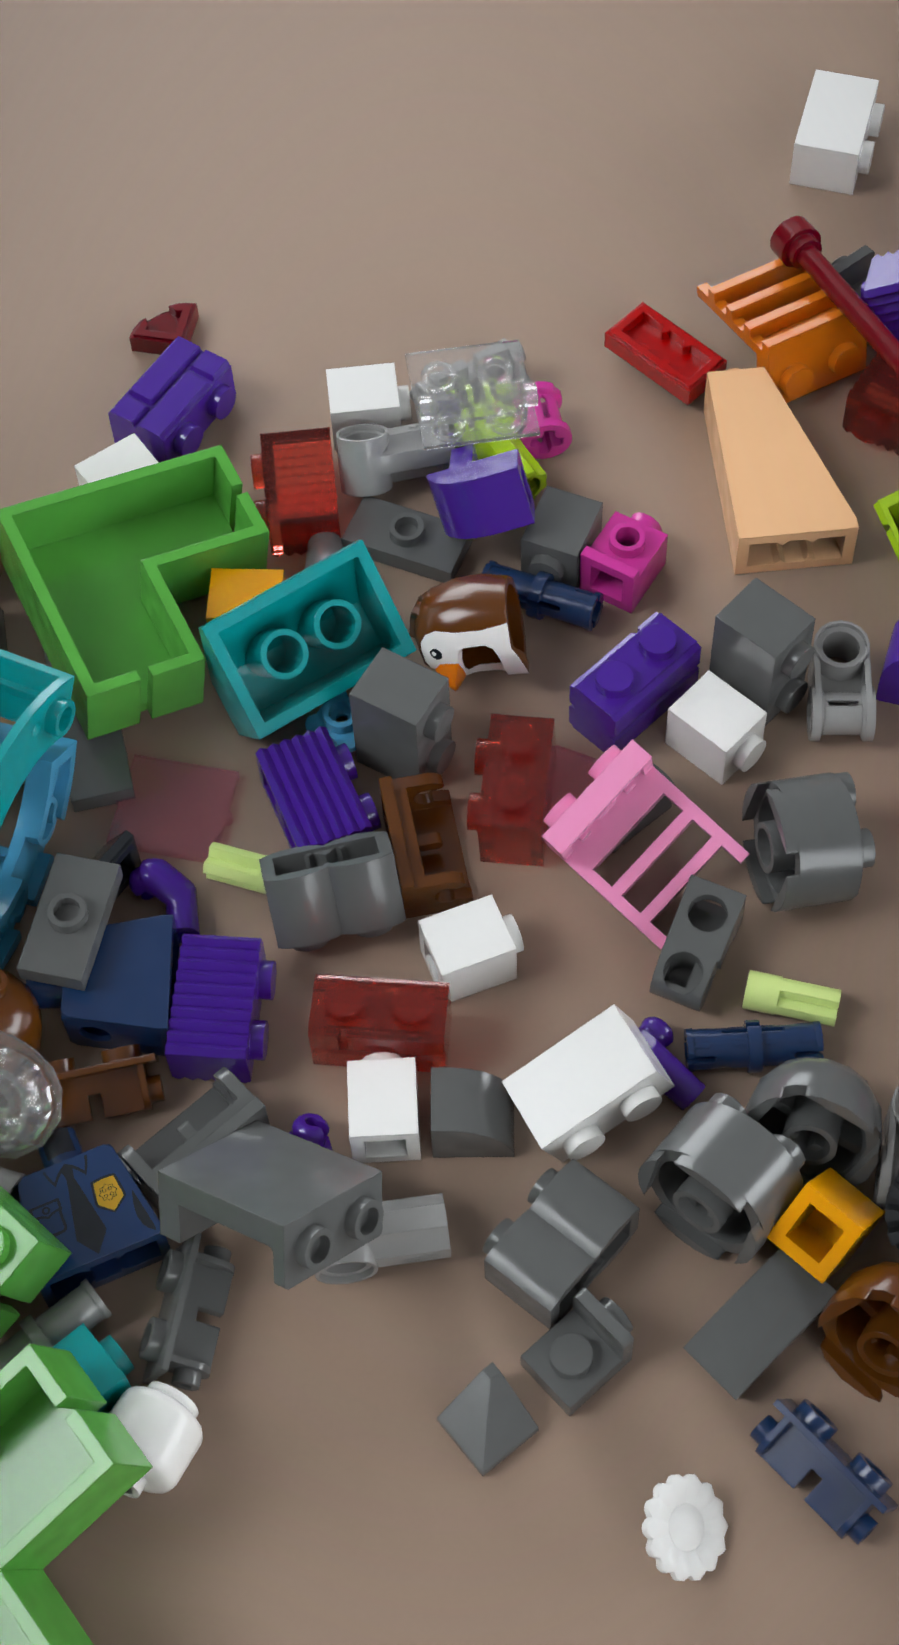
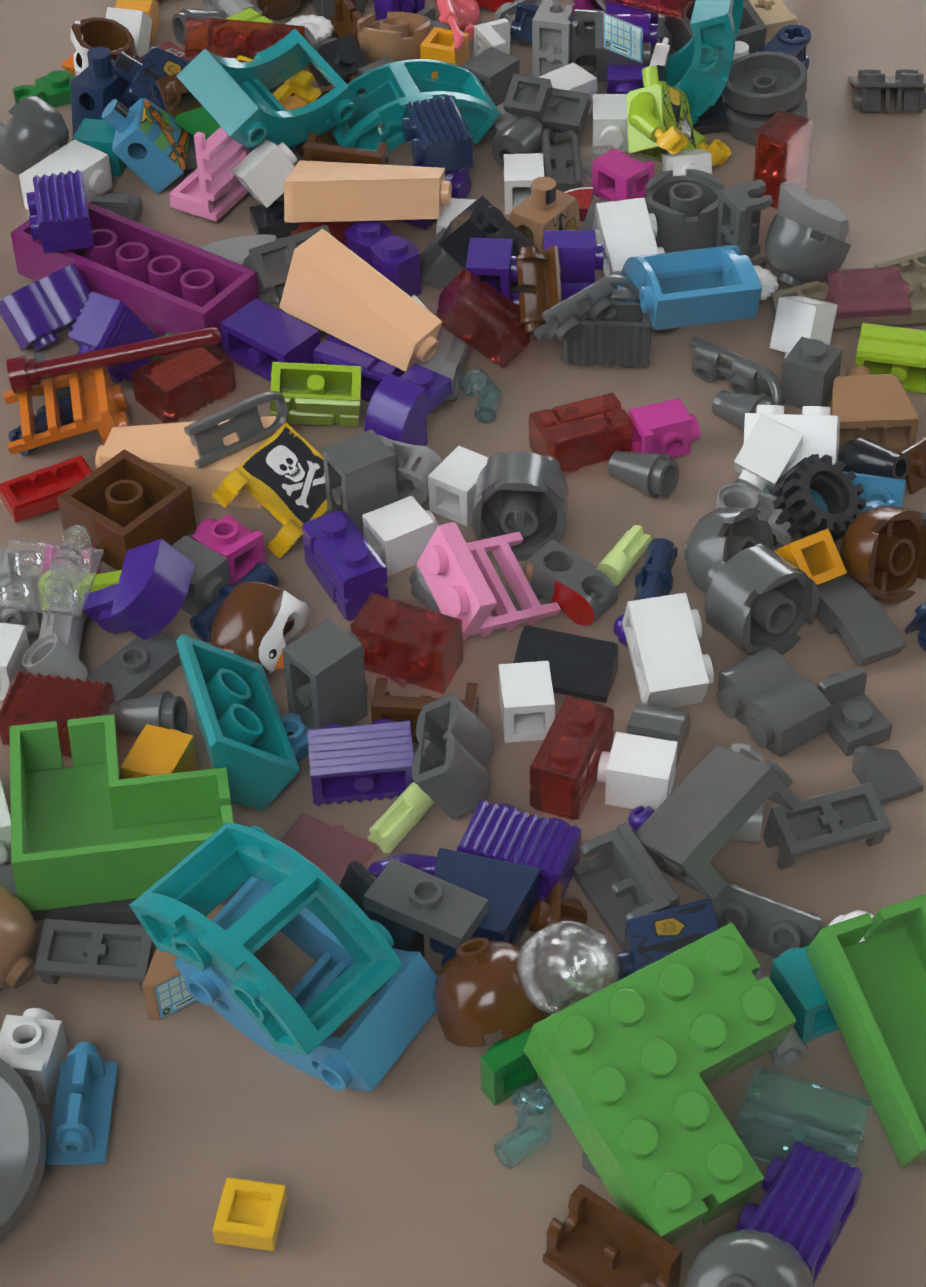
camera: 75 degrees left, 15 degrees down
none -> reddish brown brick [57,449,196,571]
none -> dark grey piece [184,391,288,468]
none -> flag [211,423,328,559]
none -> white brick [428,446,489,527]
none -> black slope [514,626,619,703]
none -> dark grey hinge [763,782,892,869]

